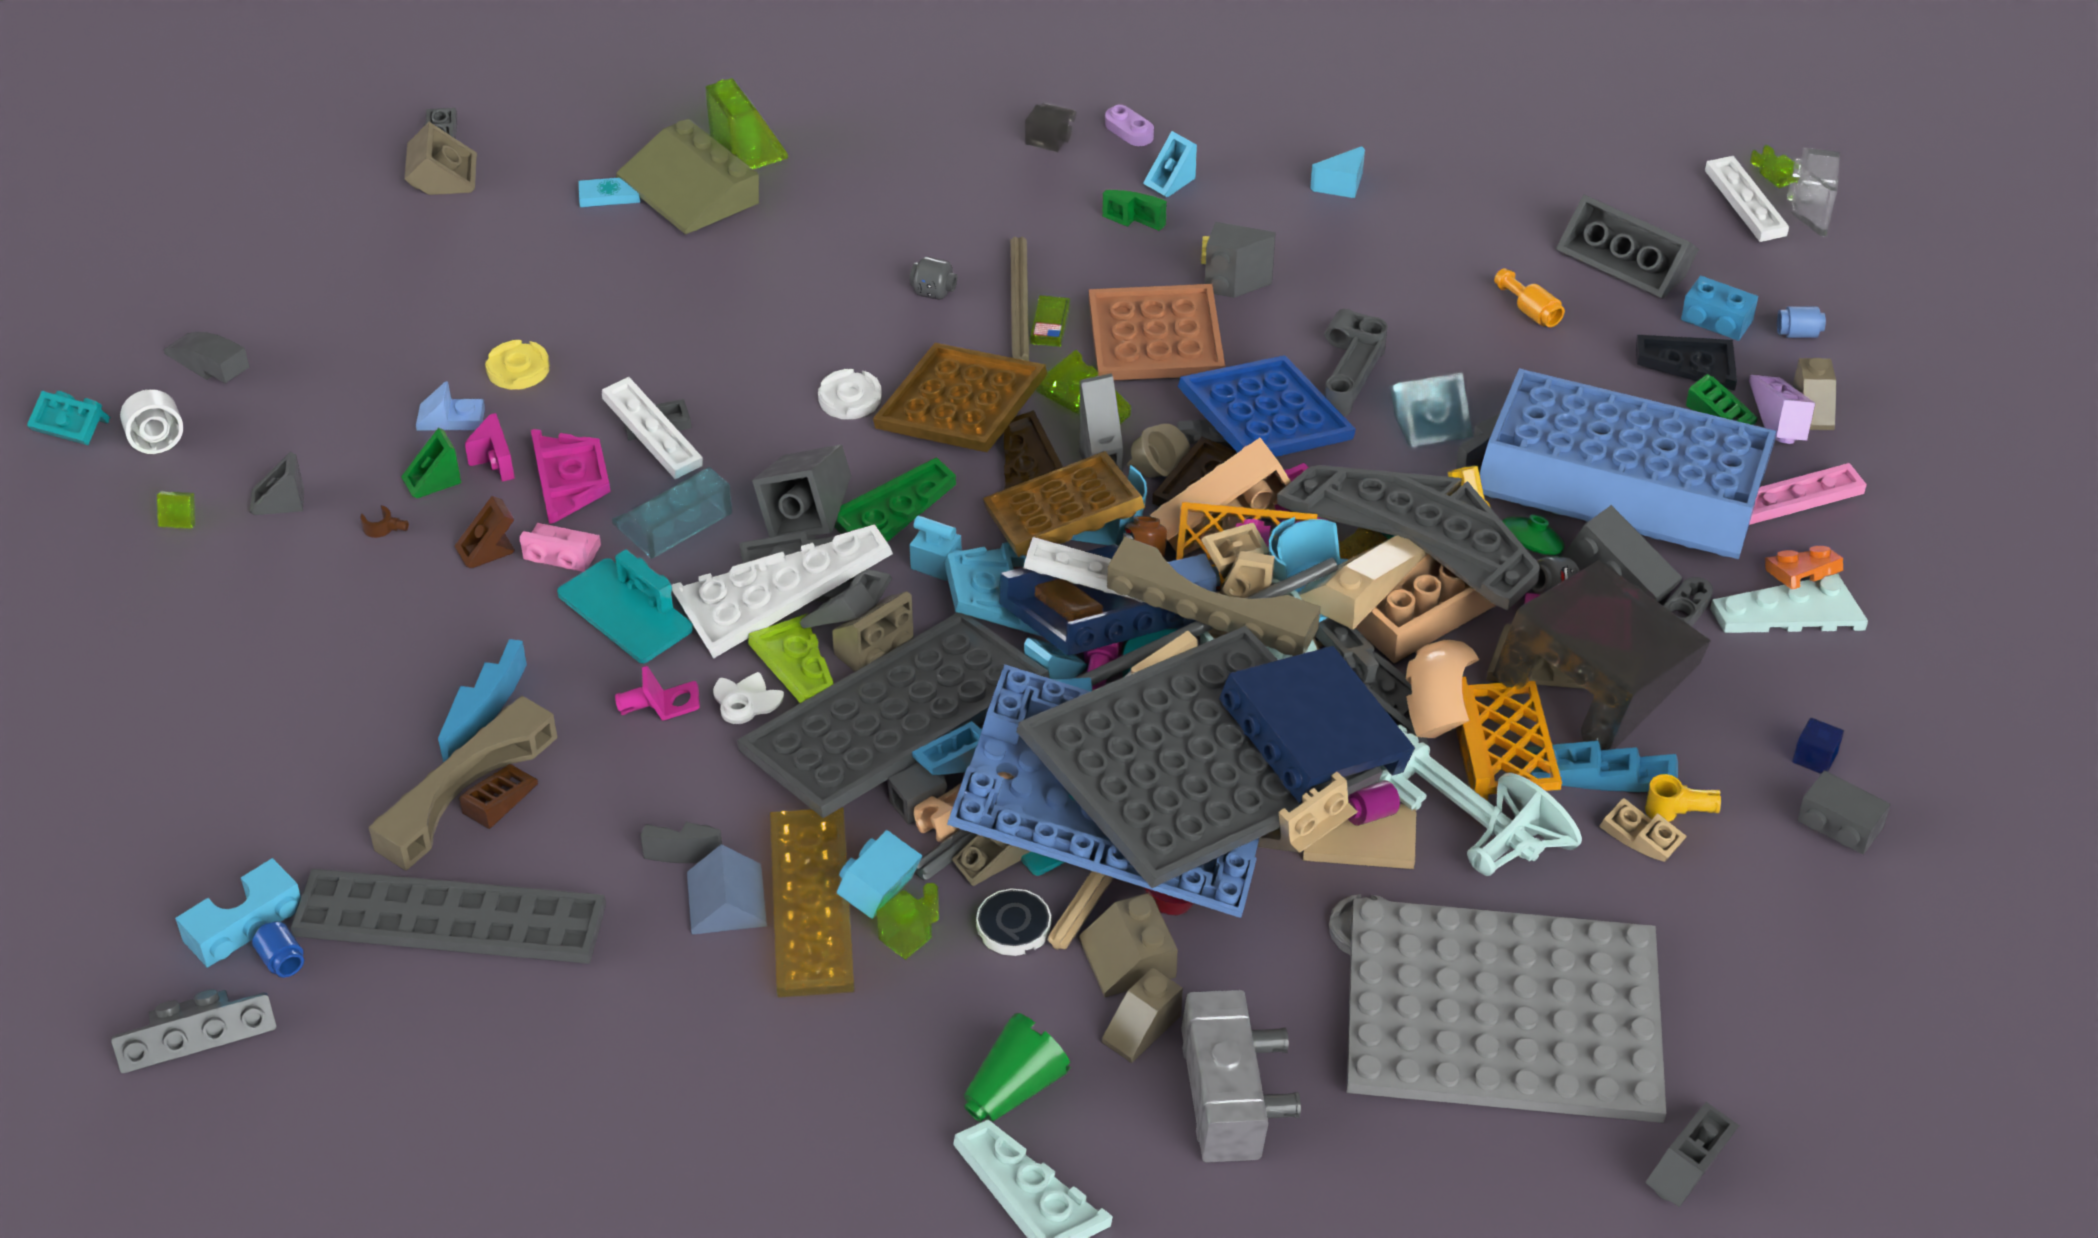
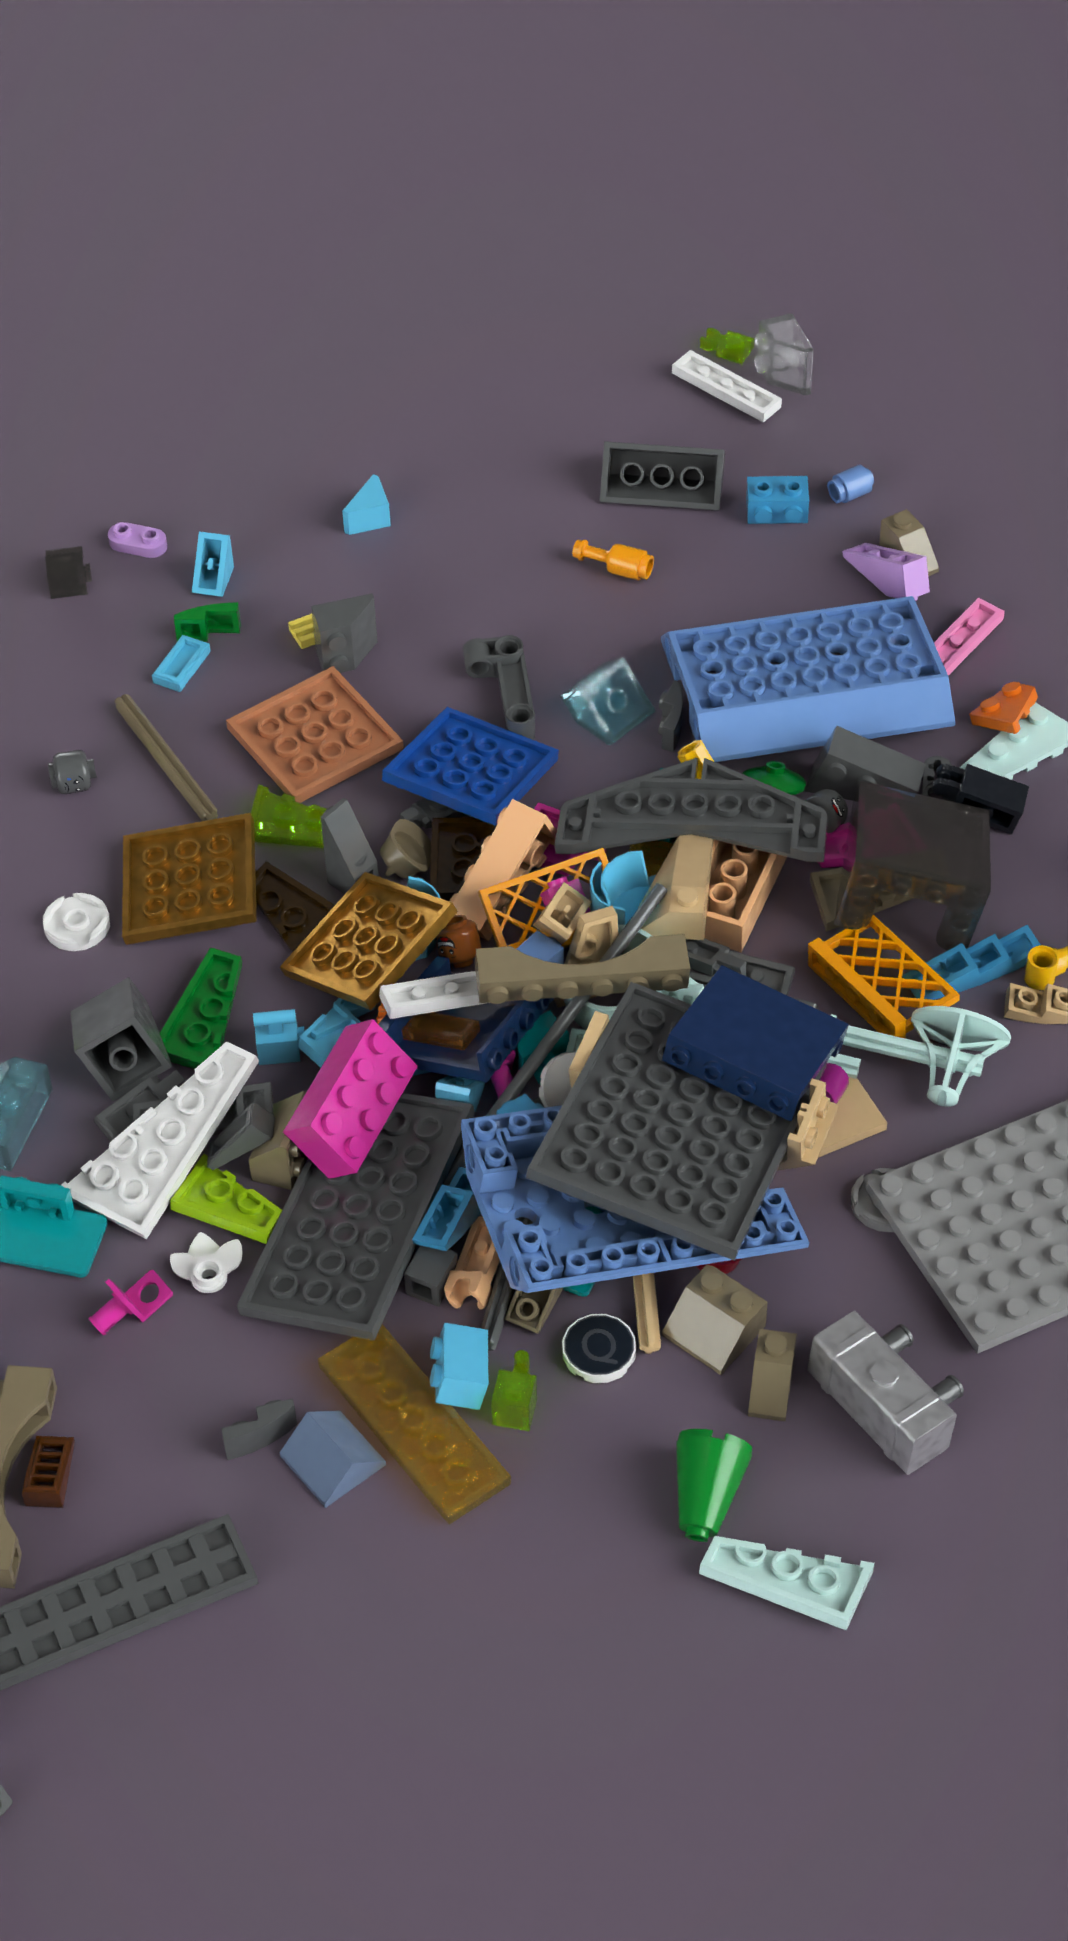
camera: 30 degrees left, 5 degrees up
clear neon green tile [1030,295,1070,347] -> none
light nougat brick [1406,640,1480,738] -> none
black wing [1636,334,1737,391] -> none
green slope [1686,374,1758,425] -> none
none -> medium azure tile [152,635,211,692]
none -> dark pink brick [283,1019,418,1179]
none -> black hinge [932,763,1029,834]

